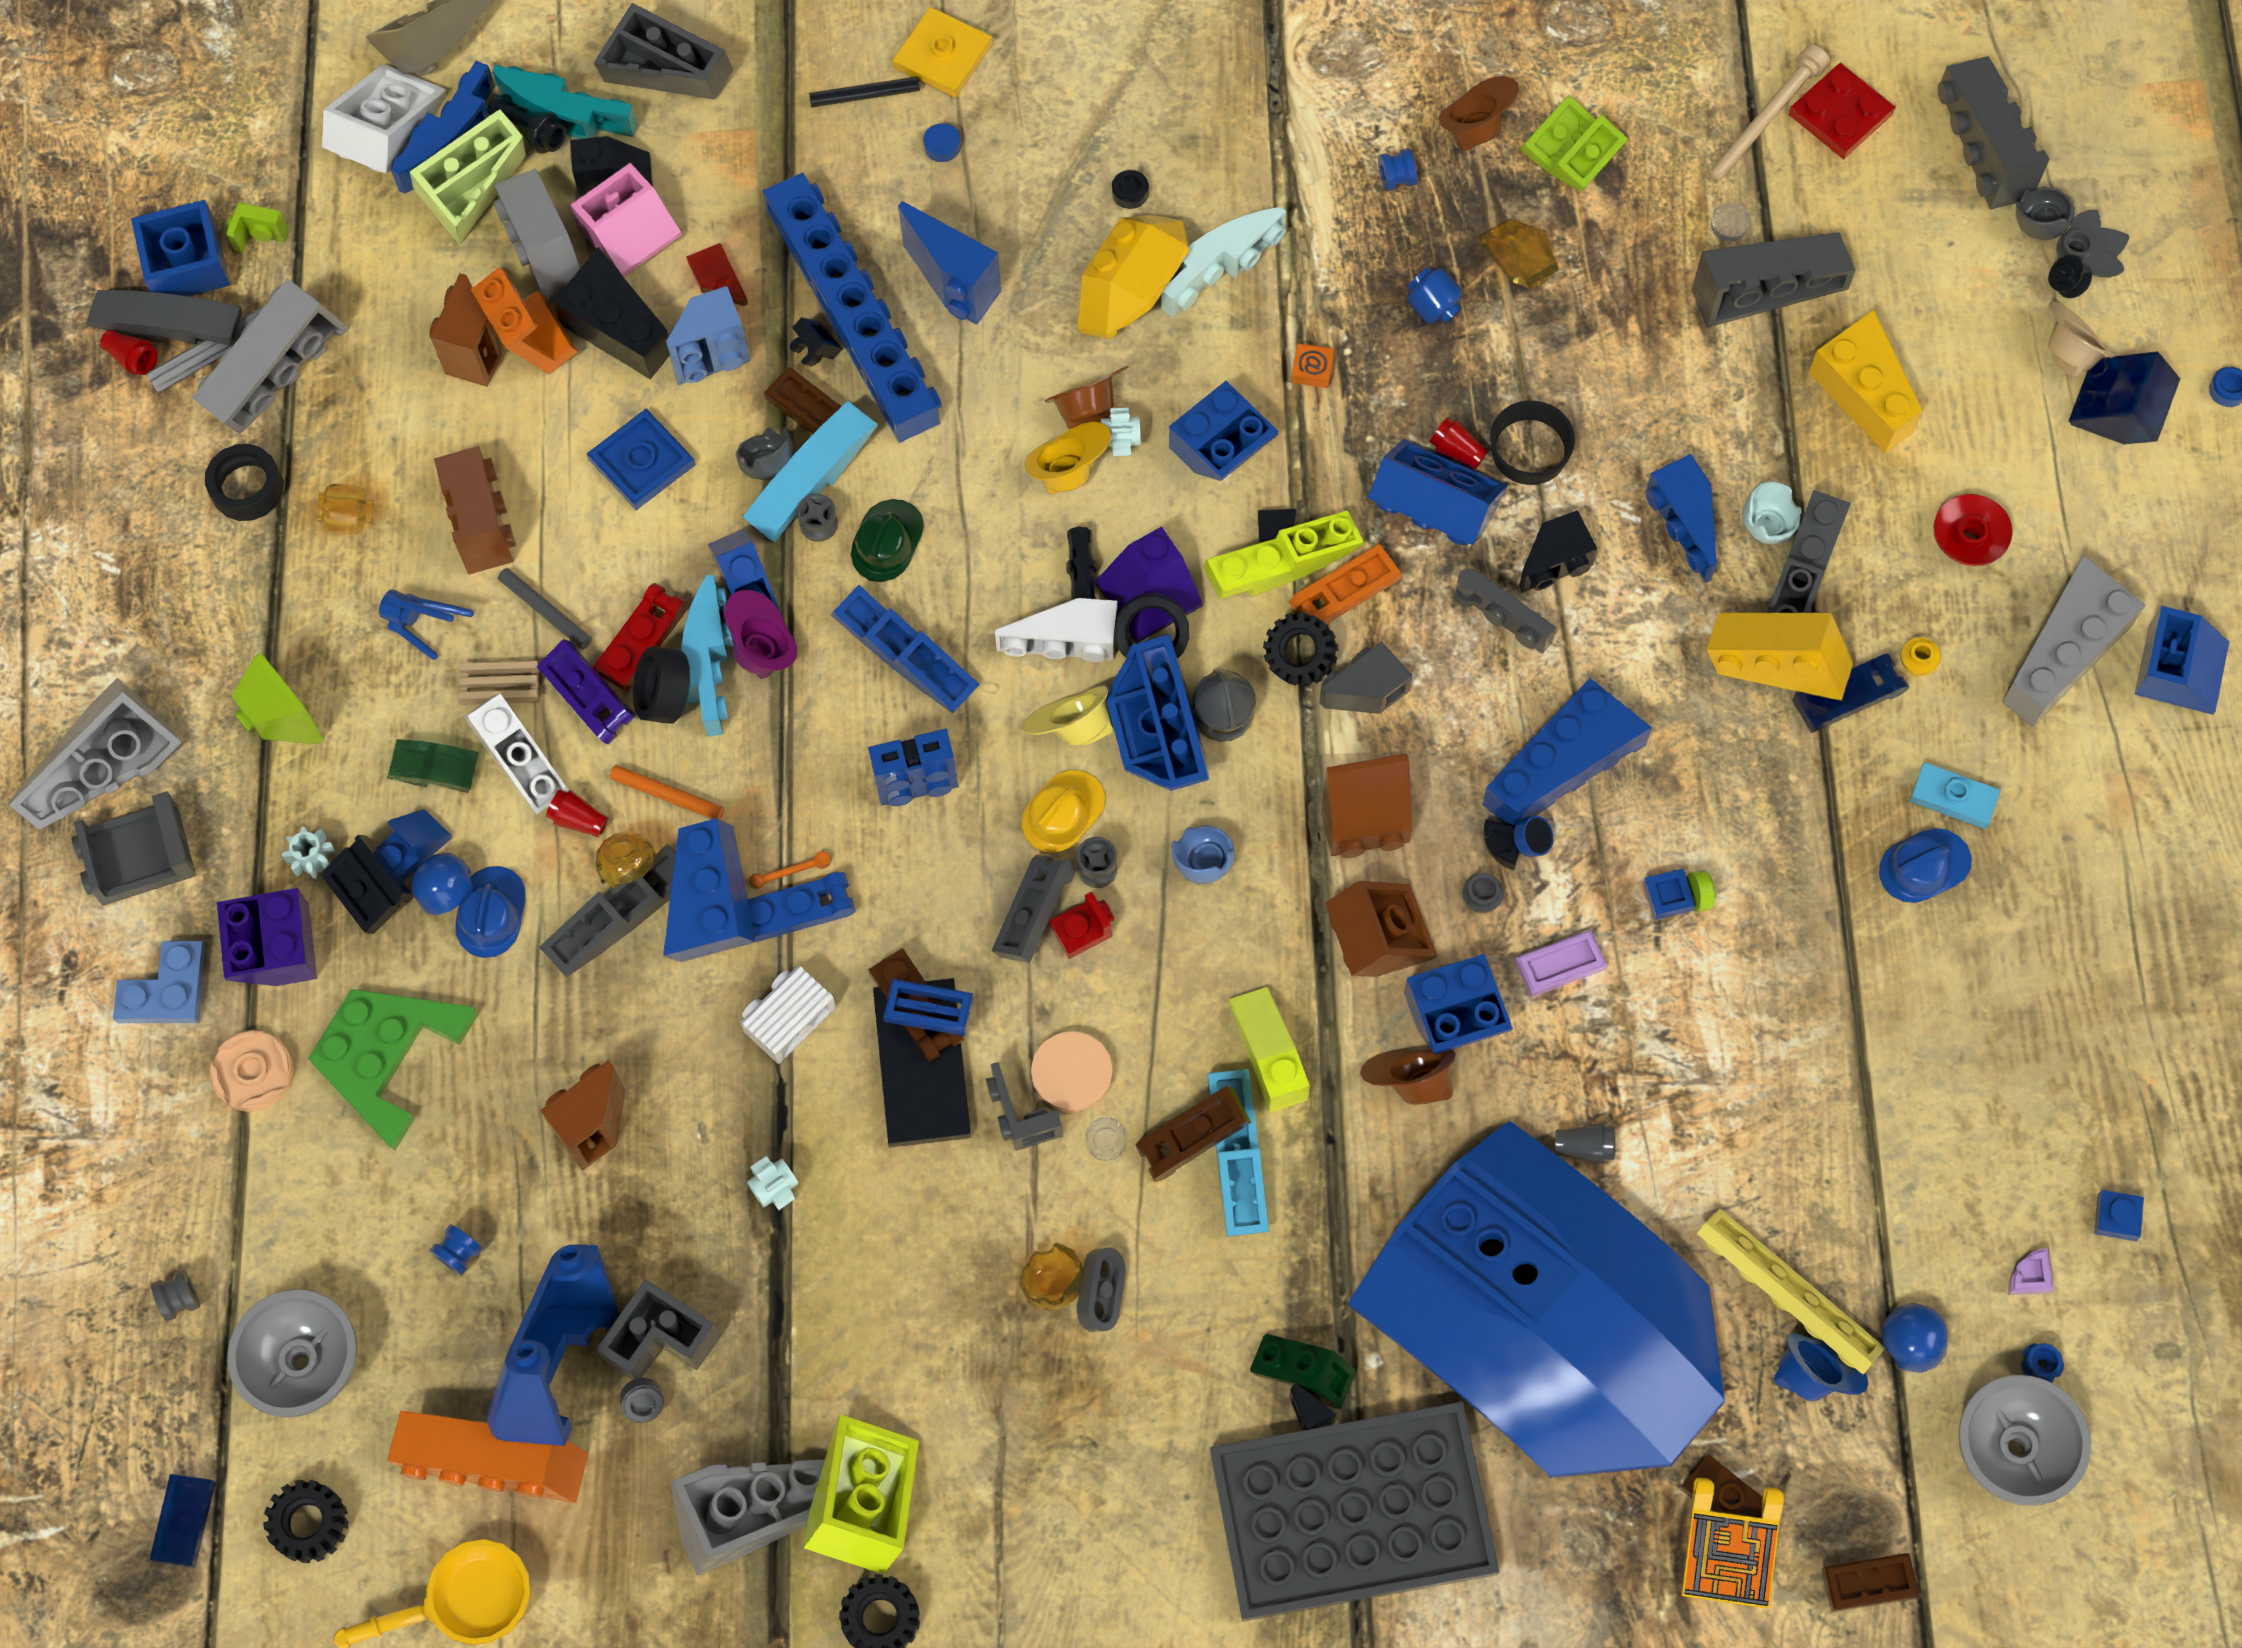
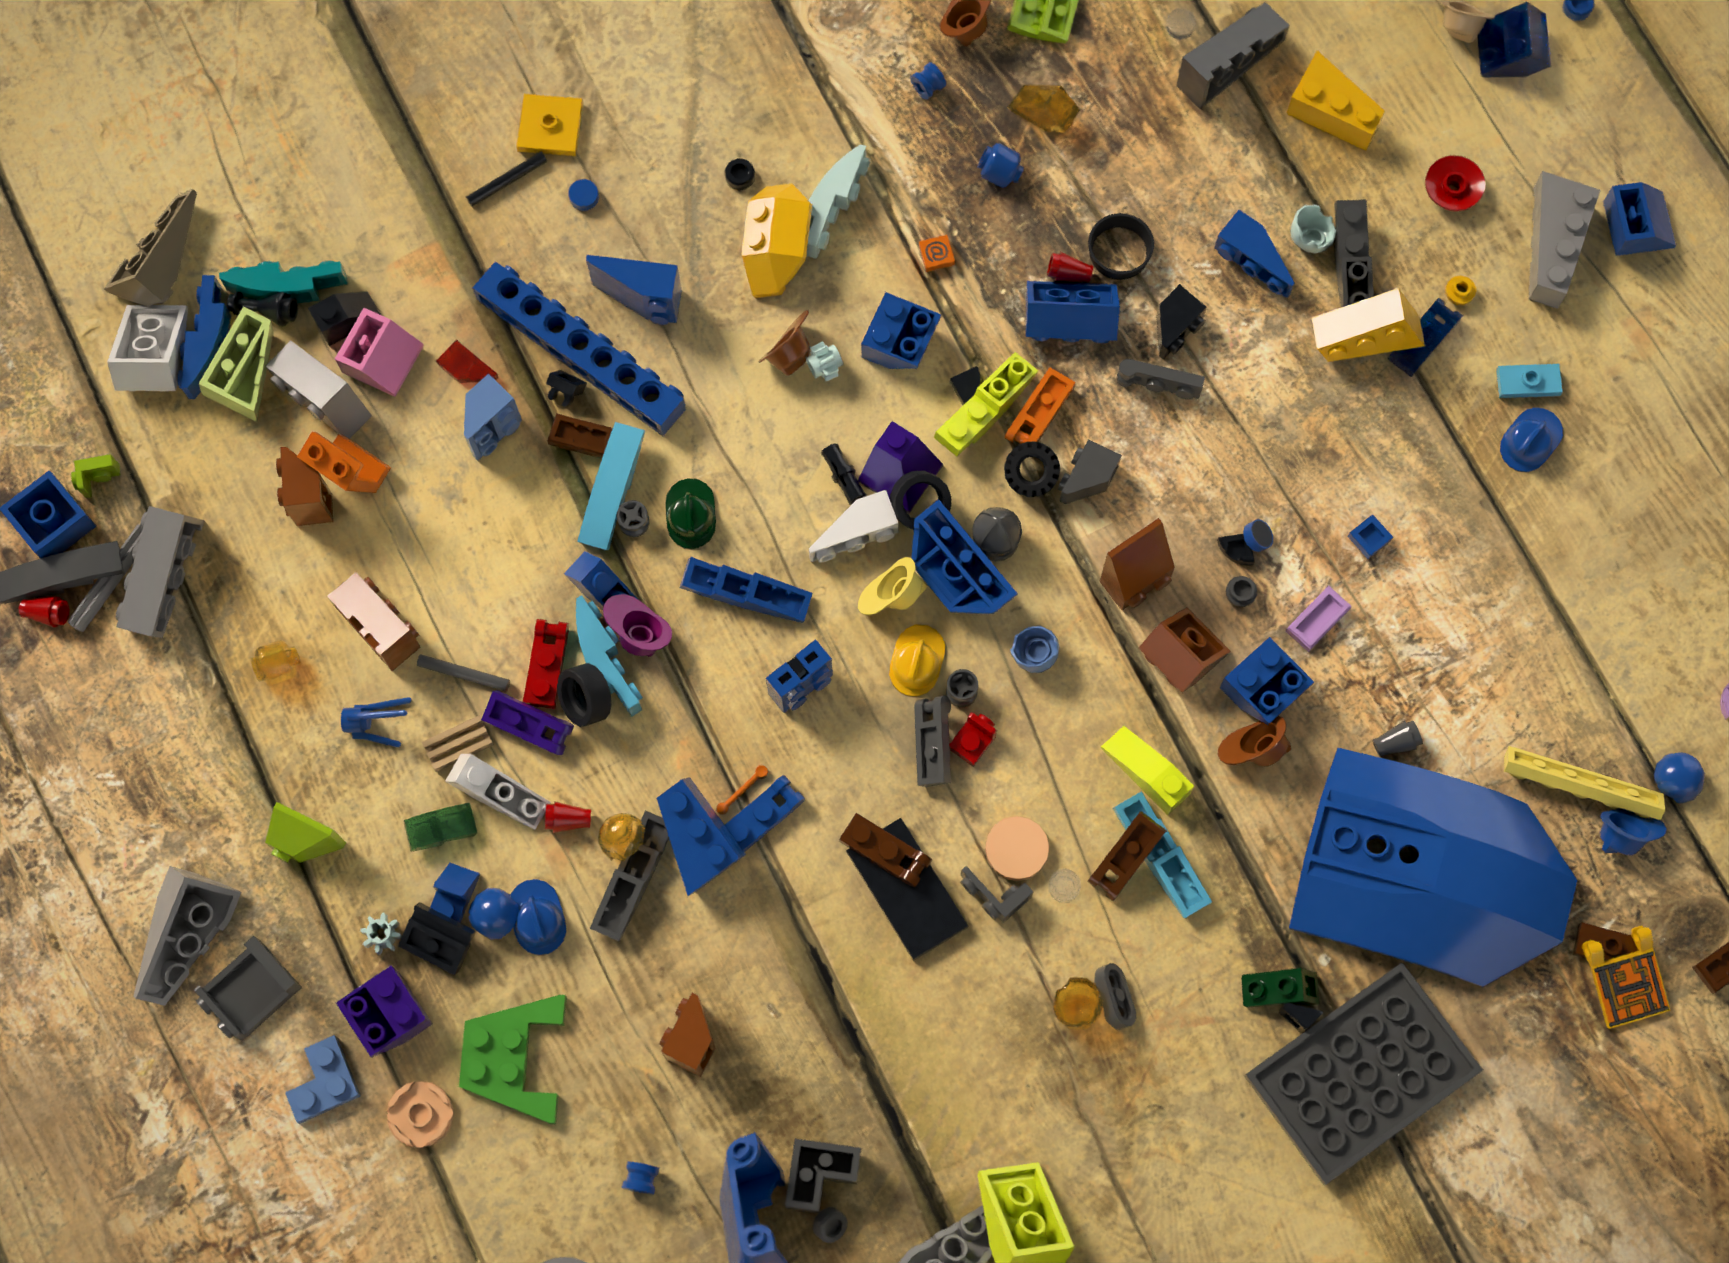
camera: 25 degrees left, 5 degrees up
black tyre [204,444,283,521] -> none
black wedge [553,247,670,380] -> none
blue tile [587,408,696,511] -> none
dark grey wedge [594,3,733,99] -> none
orange bar [610,765,725,820] -> none
dark grey hair [736,427,794,480] -> none
white brick [740,965,836,1064] -> none
light aqua gear [747,1156,799,1210] -> none
blue tile [883,979,974,1036] -> none
yellow piece [1024,422,1111,494] -> none
blue wedge [1482,678,1652,827] -> none
lime tile [1687,870,1715,912] -> none

